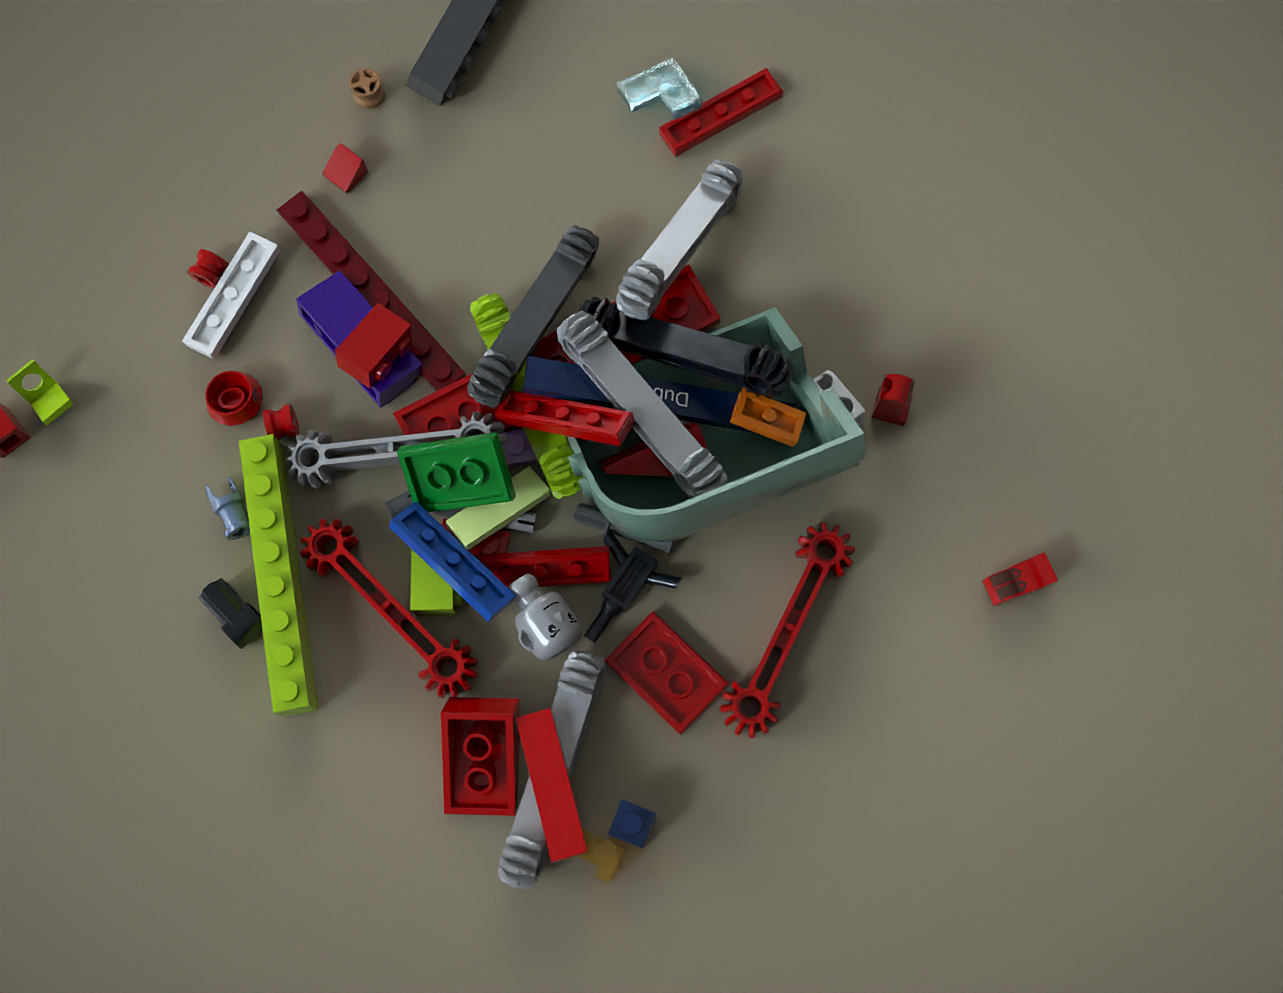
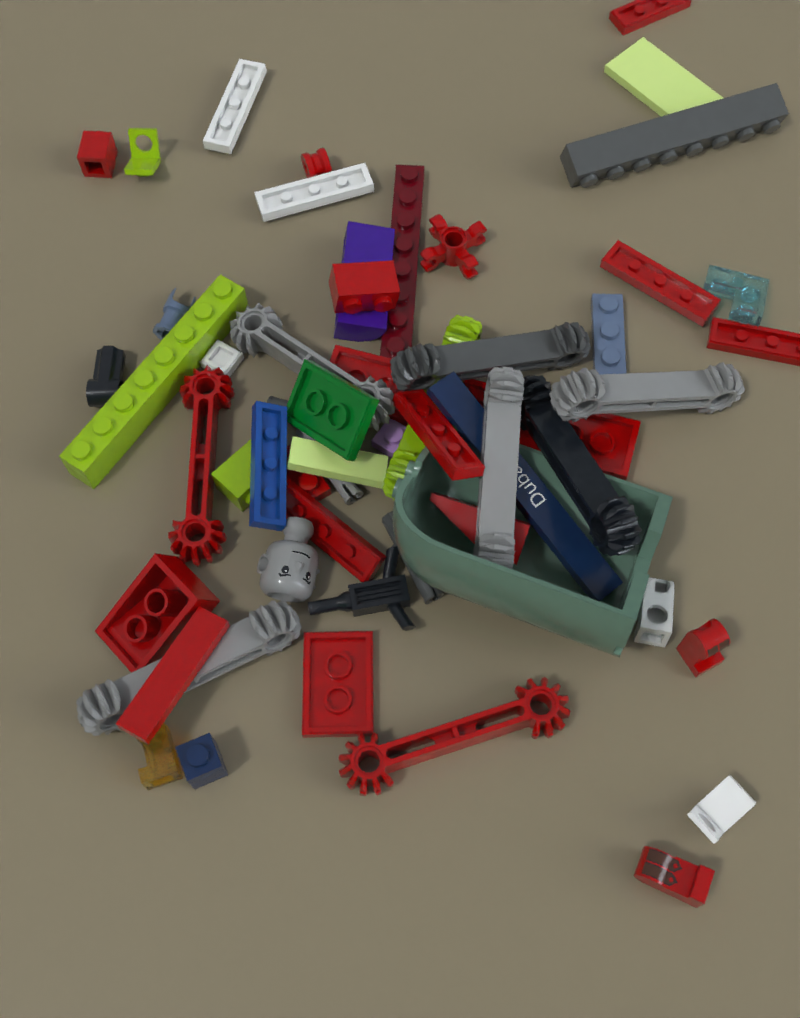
camera: 45 degrees right, 10 degrees down
red hat [205,370,263,426] -> none
red wheel [263,404,300,441] -> none
red slope [322,143,368,193] -> none
medium nougat wheel [349,68,385,109] -> none
orange plate [730,388,806,447] -> none
none -> white tile [200,339,244,377]
none -> white plate [203,59,267,154]
none -> red pin [420,214,487,280]
none -> sand blue plate [591,294,627,375]
none -> red plate [600,240,721,327]
none -> white bracket [687,775,756,844]

